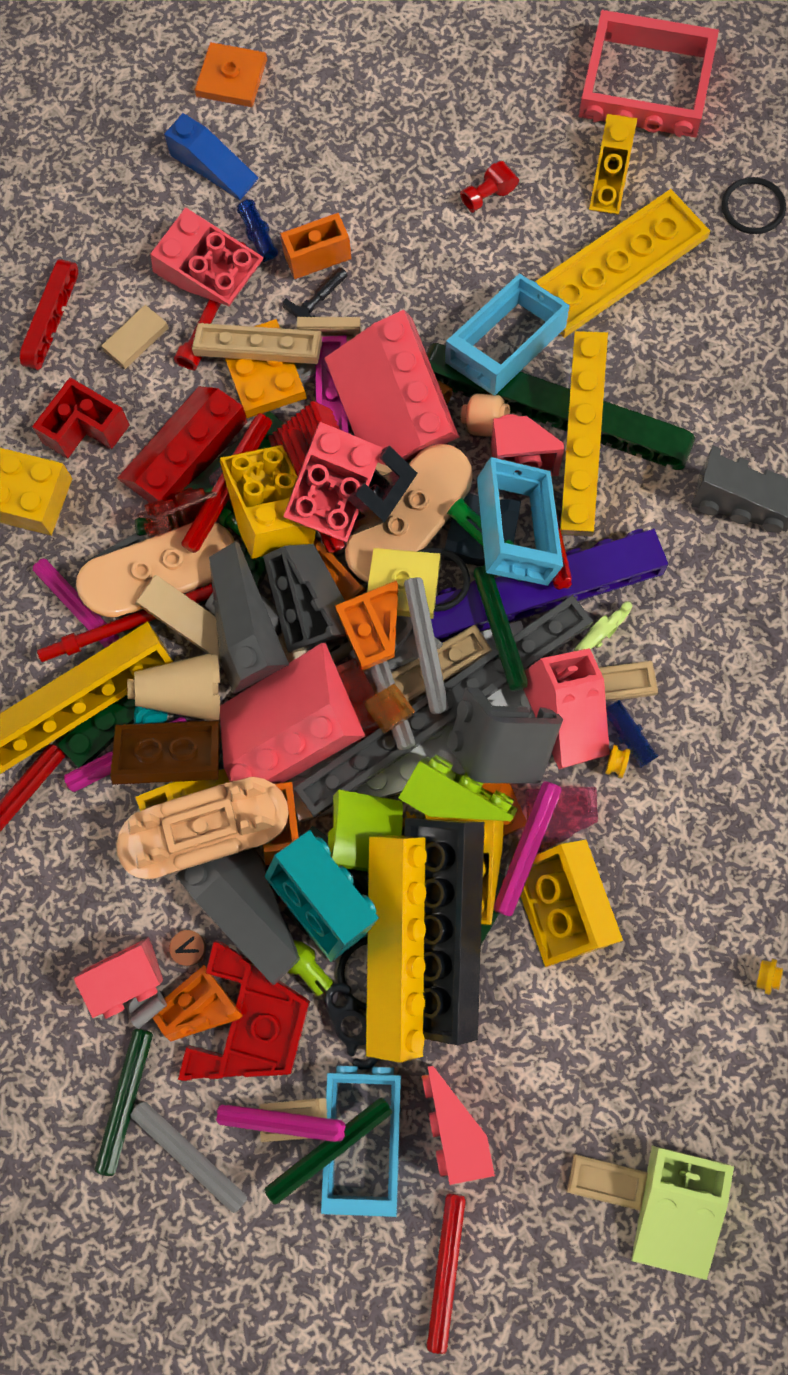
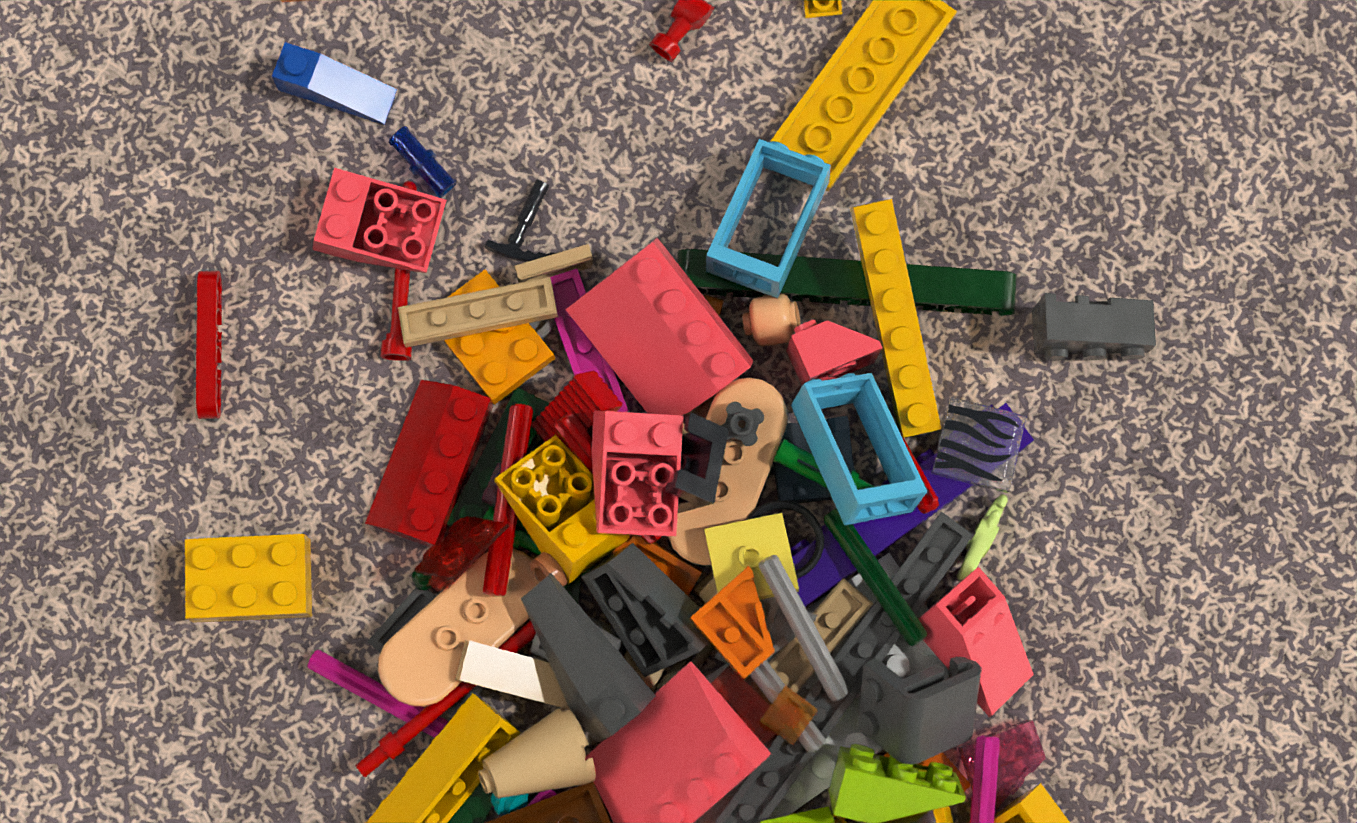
camera: 30 degrees left, 5 degrees up
red brick [32,377,130,459] -> none
tan tile [102,305,169,369] -> none
orange brick [280,213,352,280] -> none
tan tile [599,661,658,702] -> none
yellow bush [605,744,630,779] -> none
clear blue pin [606,699,659,768] -> none
none -> nougat tile [530,552,567,587]
none -> dark grey plate [721,402,764,446]
none -> clear tile [931,397,1027,493]

